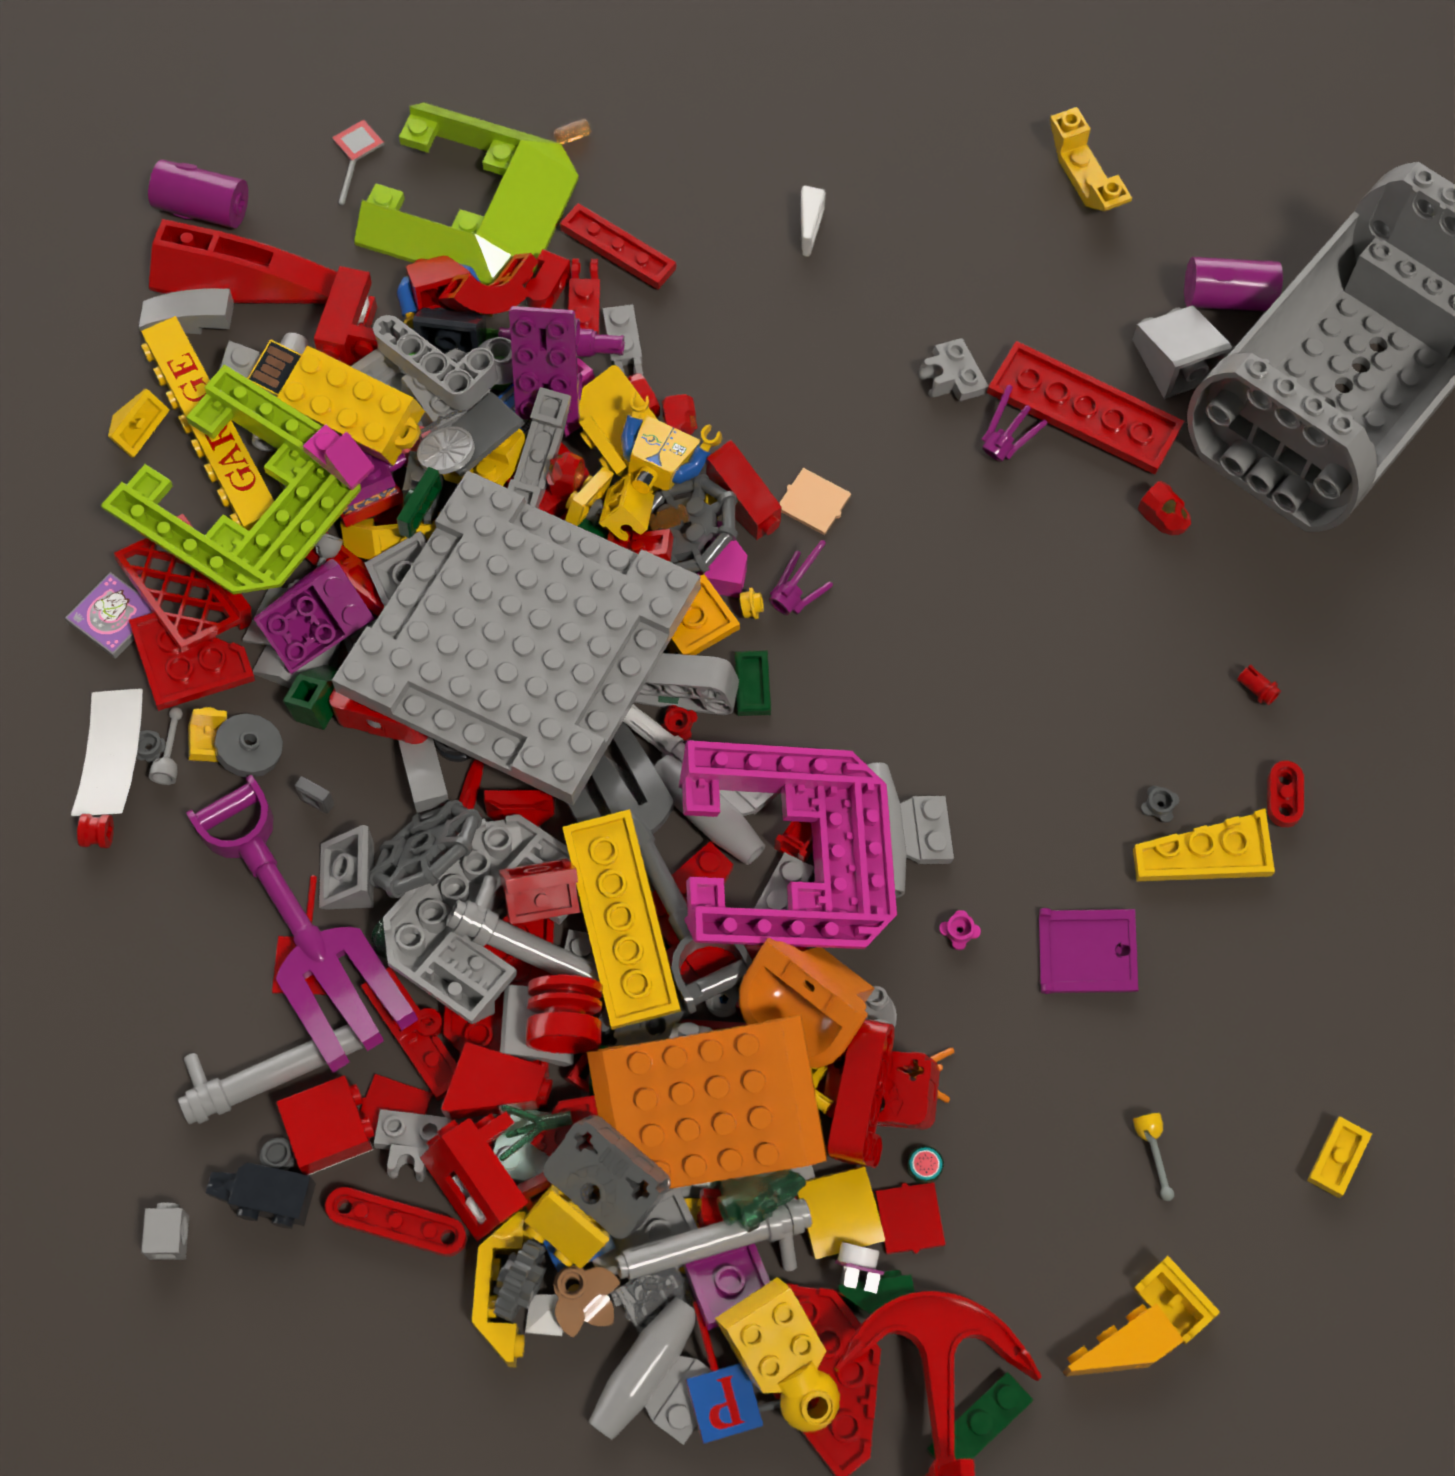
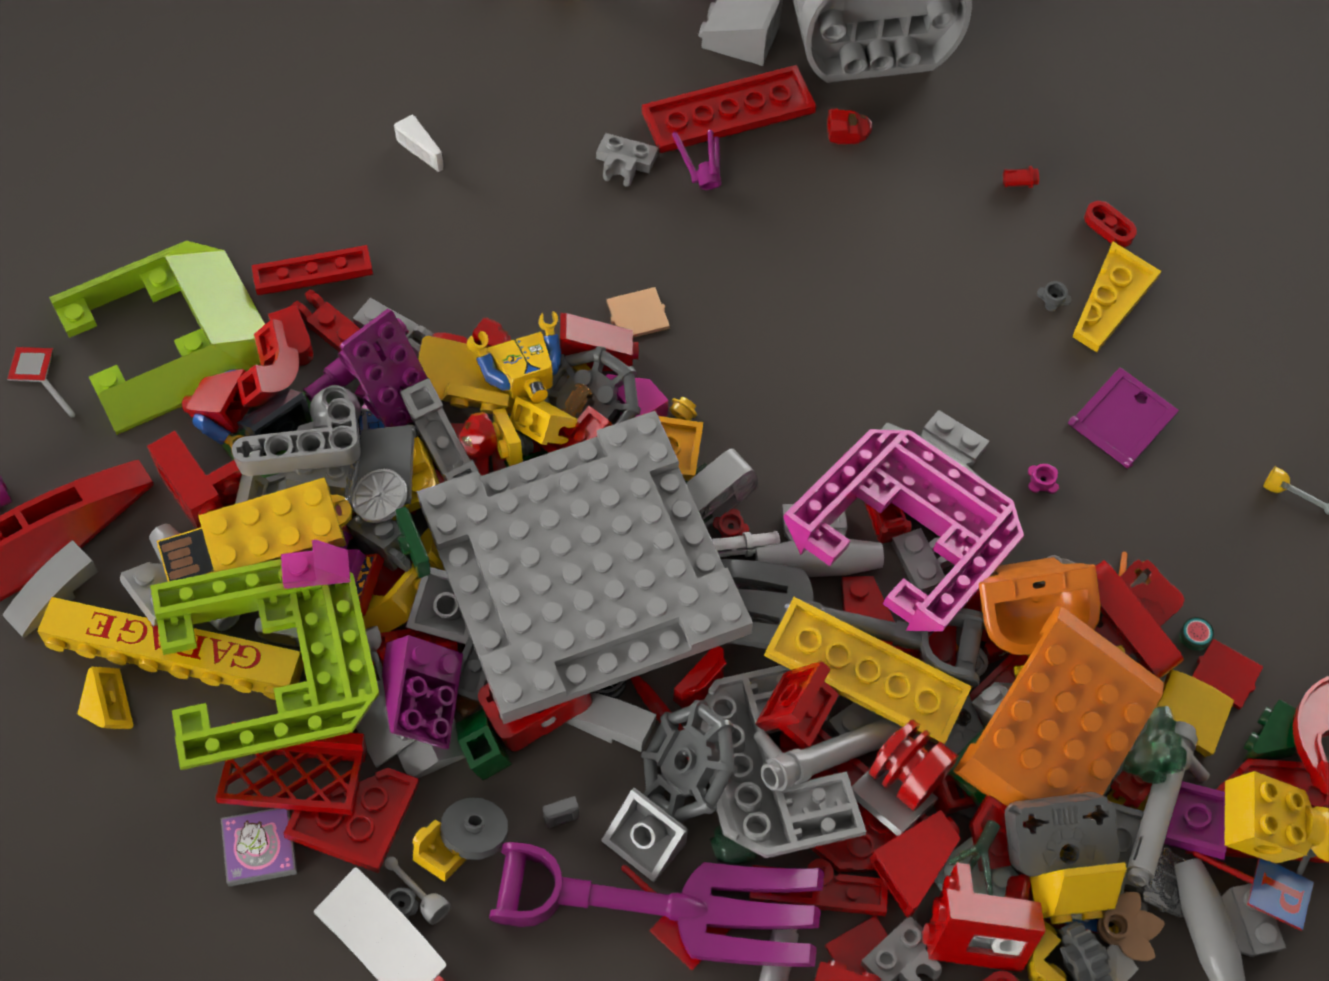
camera: 50 degrees left, 5 degrees down
clear orange piece [554,118,591,145] -> none
dark green tile [735,650,771,716] -> none
magenta plant [769,540,833,615] -> none
piece [835,1242,884,1293] -> none

